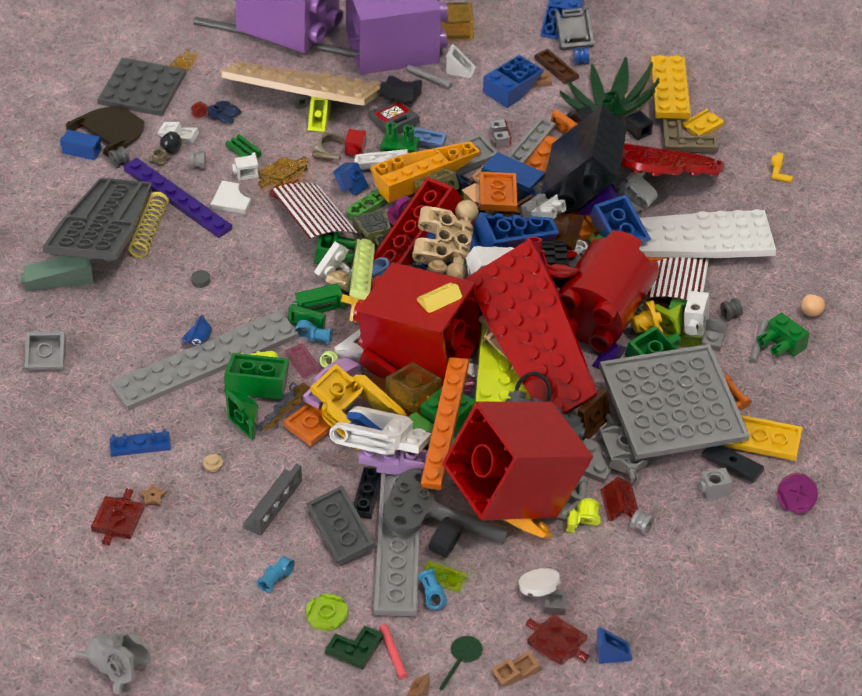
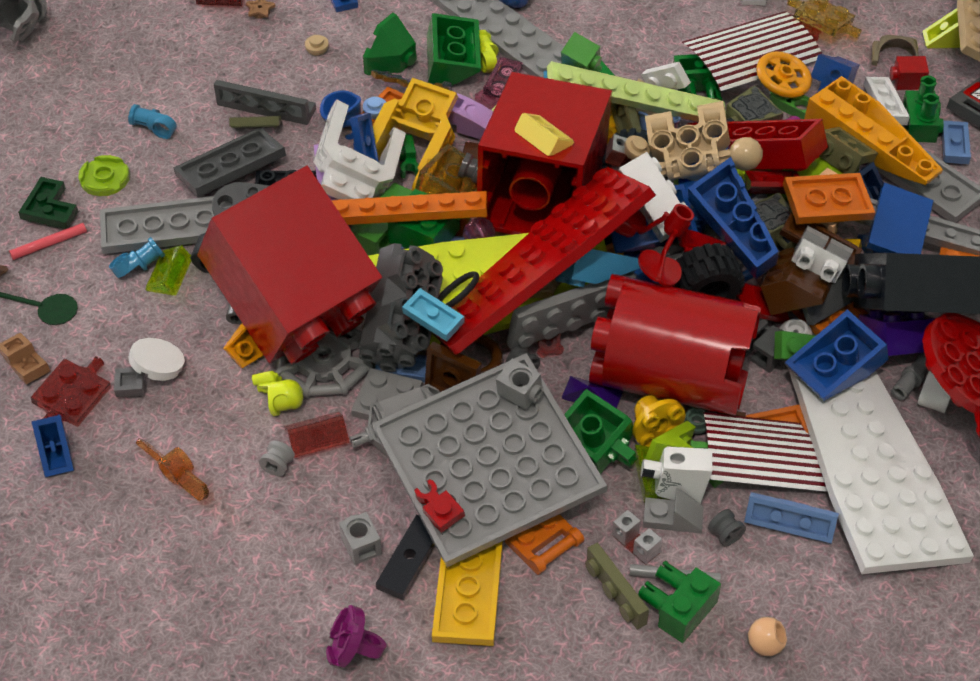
camera: 80 degrees right, 5 degrees up
none -> clear orange piece [136,438,209,501]
none -> olive tile [229,116,281,128]
none -> blue helmet [320,90,361,128]
none -> light blue plate [363,97,386,119]
none -> medium azure plate [402,288,465,341]
none -> red plate [414,479,465,533]
none -> dark grey wheel [458,153,478,184]
none -> clear pink tile [483,57,523,98]
none -> light grey brick [496,358,543,410]
none -> bright green brick [561,32,602,72]
none -> olive plate [585,542,649,630]
none -> flat silver piece [612,510,662,565]
none -> medium blue plate [744,492,839,544]
none -> light orange plate [756,51,812,98]

